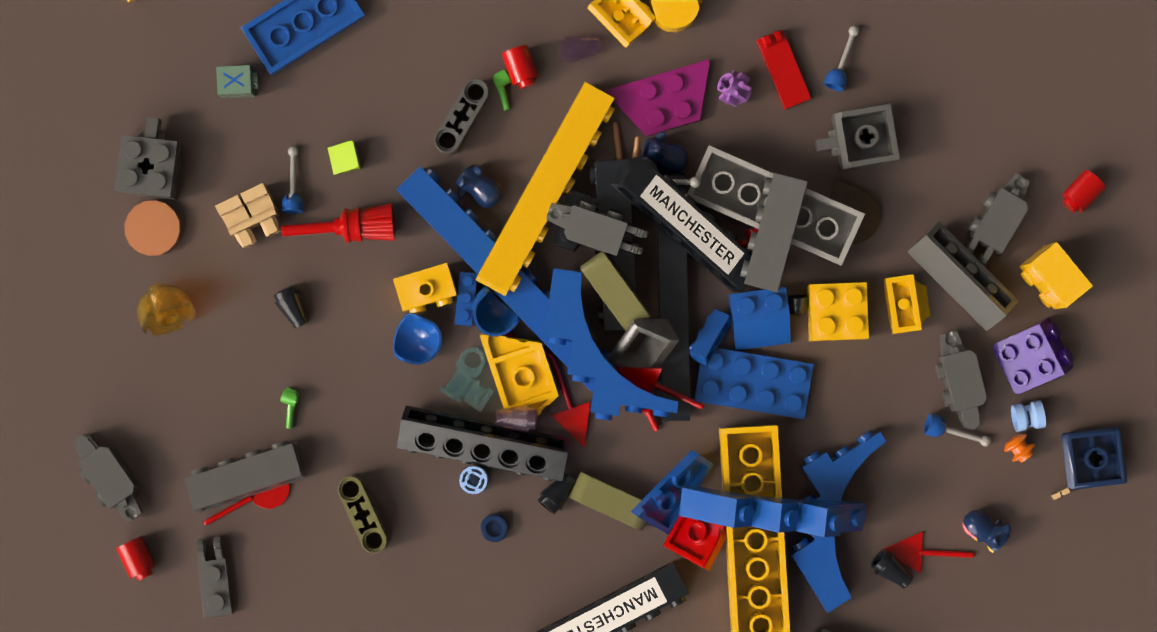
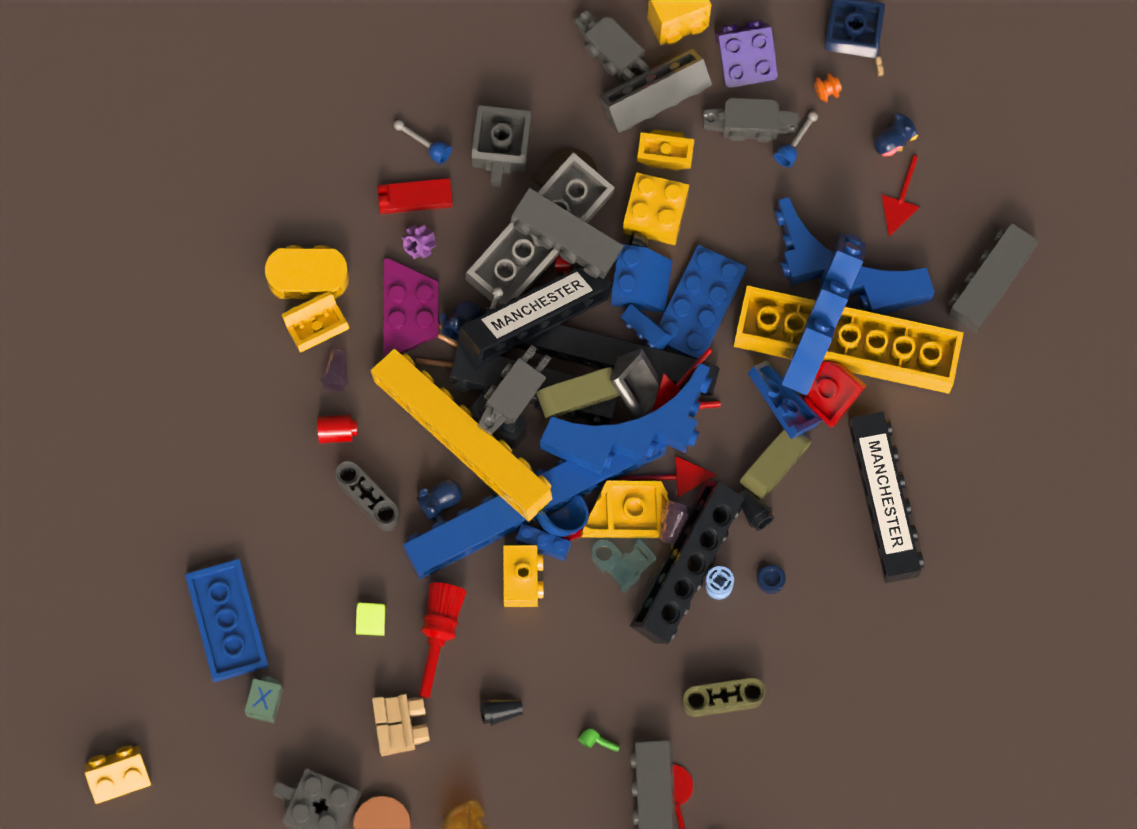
camera: 75 degrees left, 15 degrees down
hinge [281,146,304,214] -> none
blue helmet [393,313,442,365] -> none
bright green hand [493,70,511,111] -> none
black cone [871,549,914,589] -> none
light blue wheel [1011,400,1046,432] -> none

